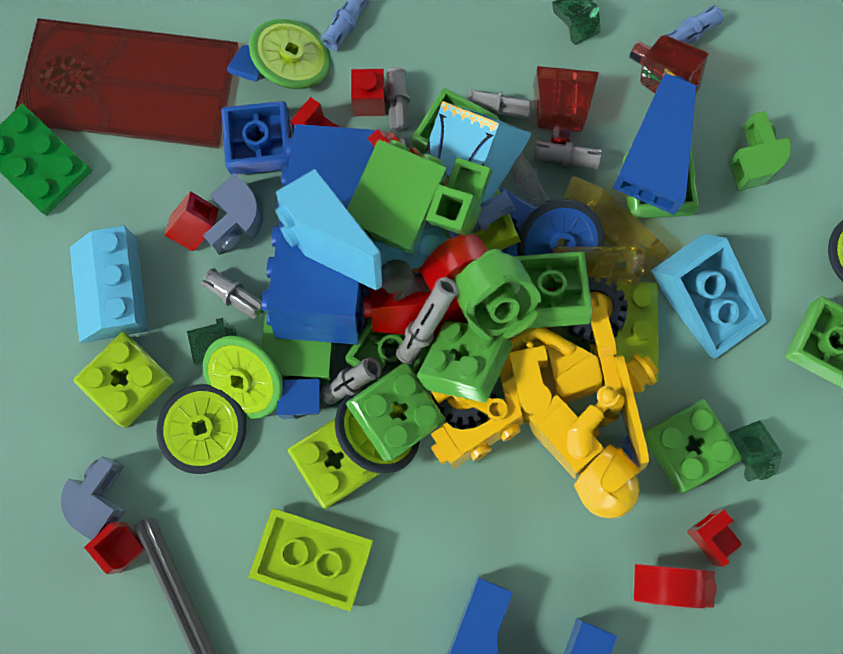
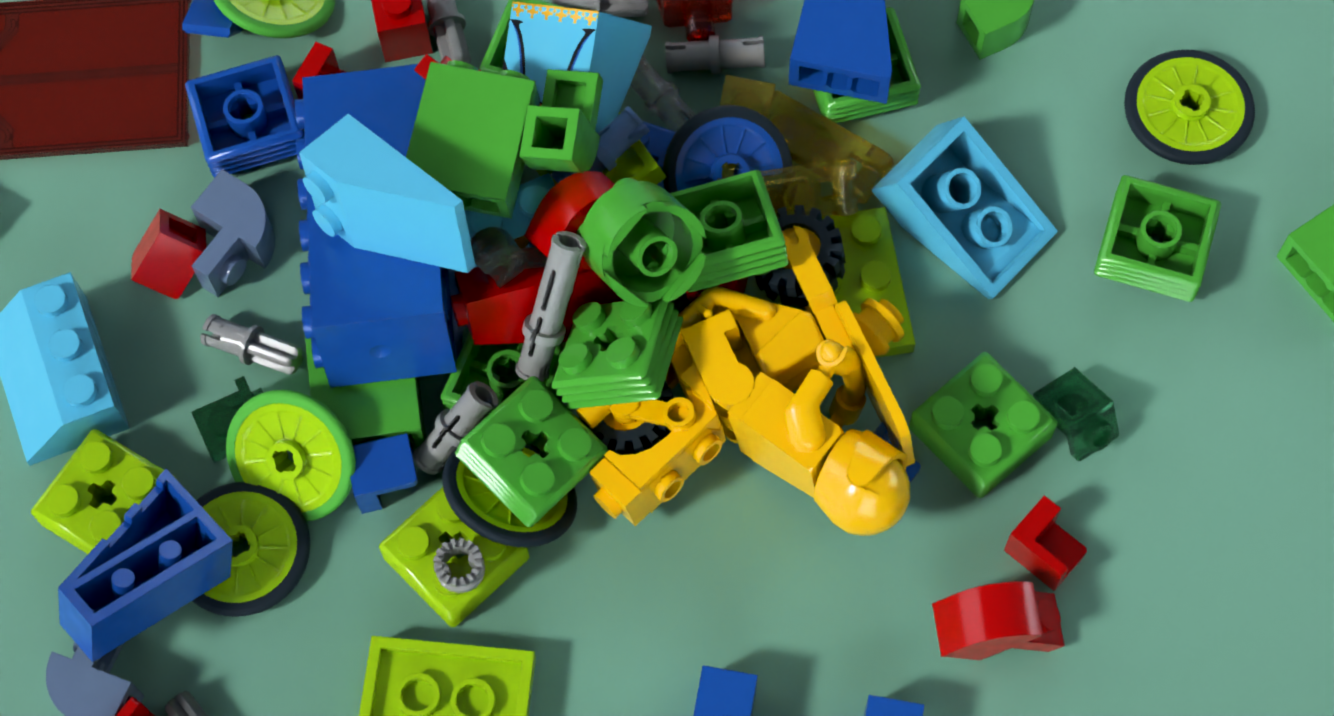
camera: 10 degrees left, 10 degrees down
none -> blue wedge [58,468,233,662]
none -> light grey bush [433,538,485,593]

